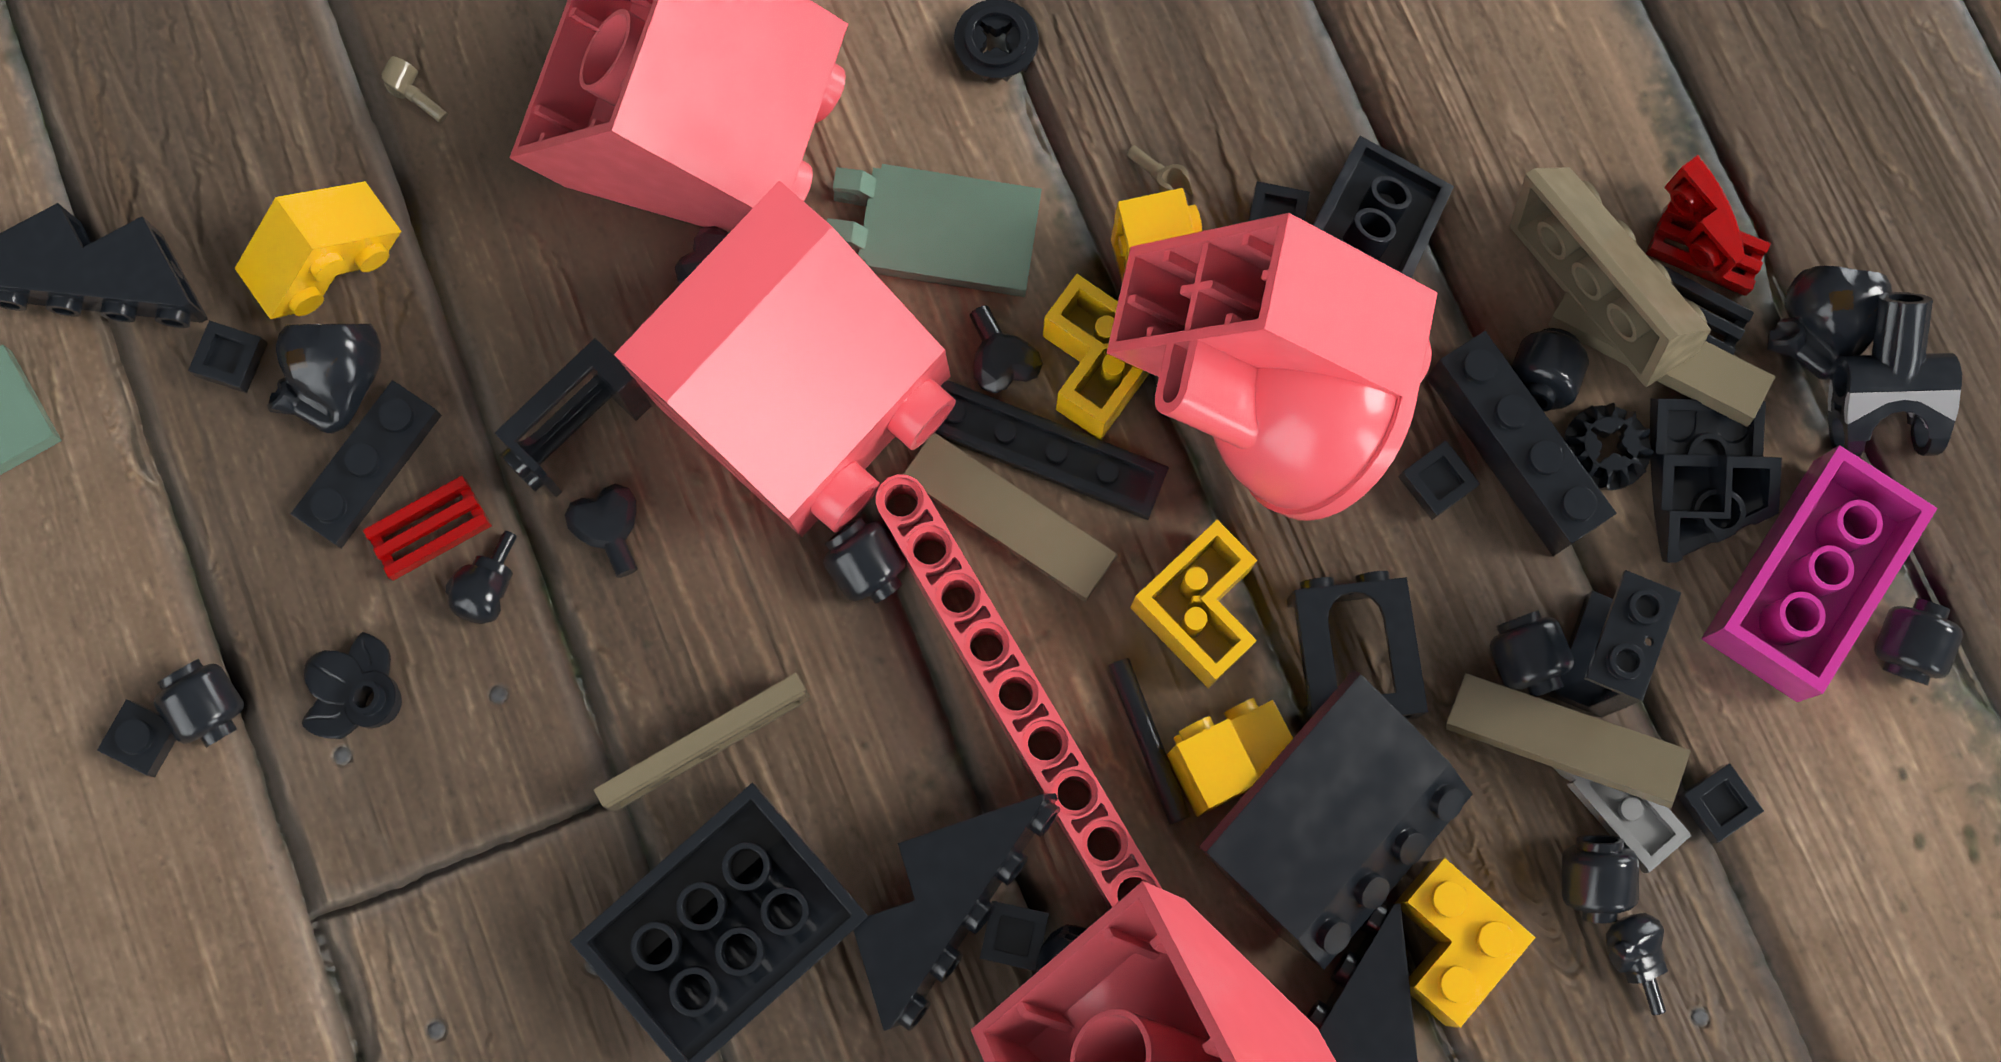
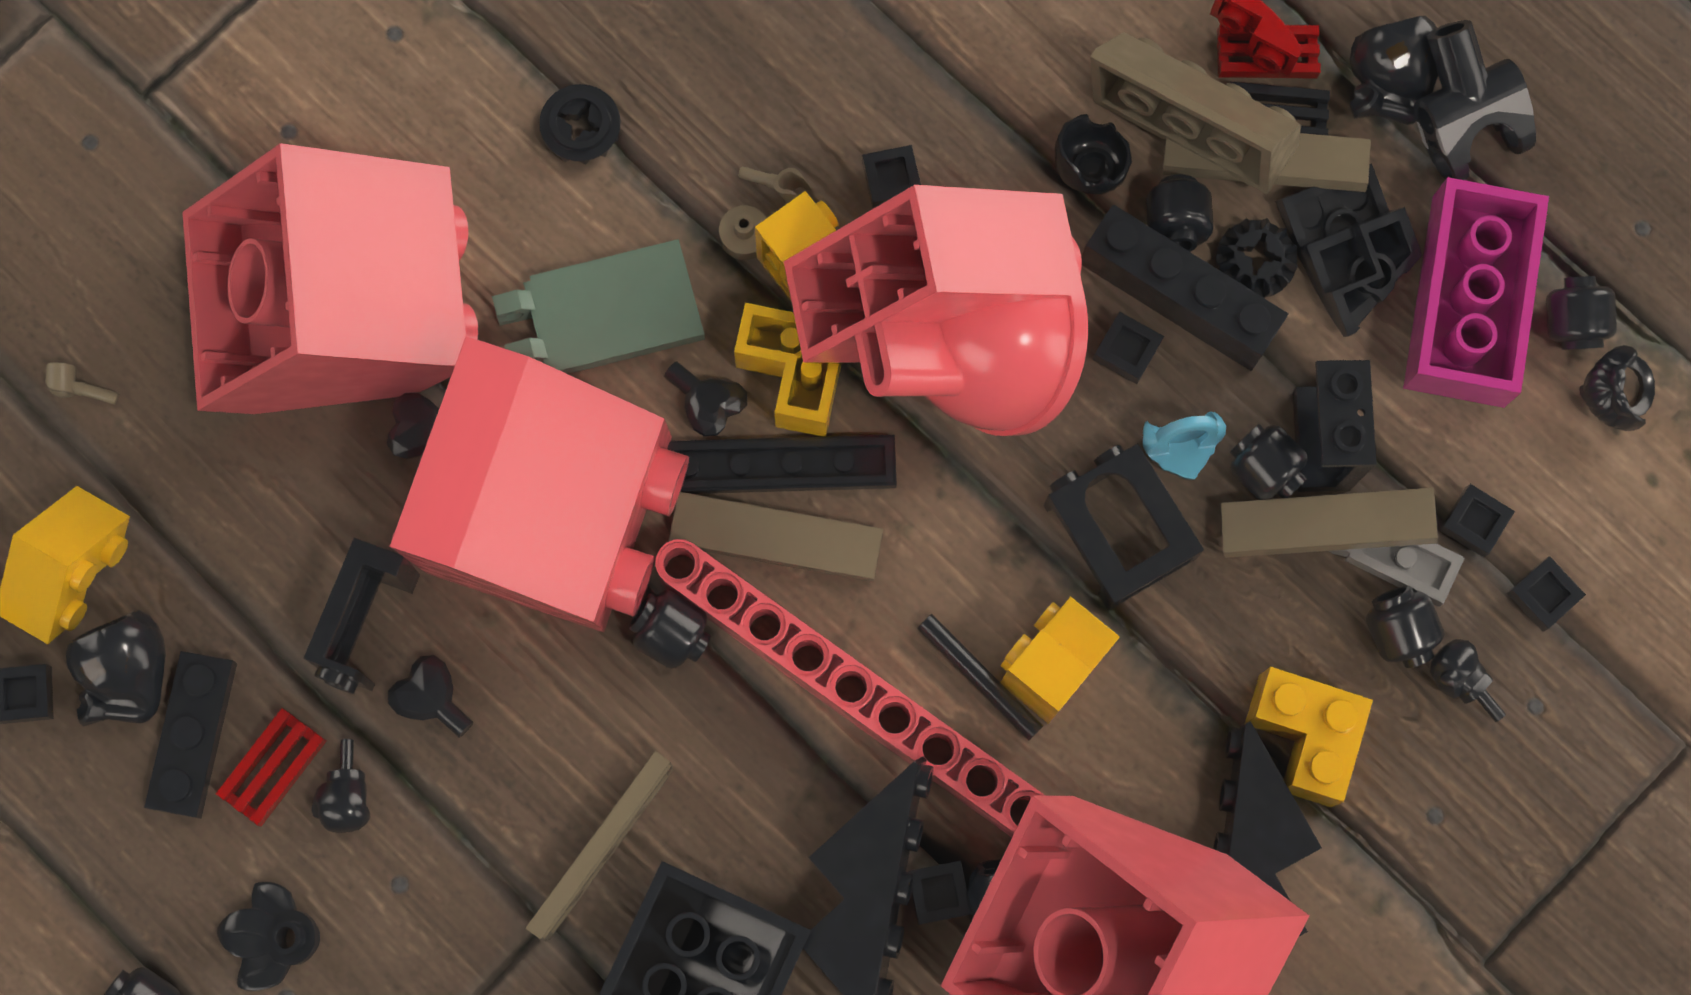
camera: 25 degrees left, 0 degrees up
yellow brick [1130,519,1257,689] -> none
black slope [1199,670,1473,969] -> none
black slope [1311,136,1454,278] -> none
none -> dark tan tile [719,205,767,260]
none -> black hair [1054,114,1132,195]
none -> medium azure piece [1143,412,1226,480]
none -> black plate [1507,556,1586,632]
none -> black piece [1579,345,1655,431]

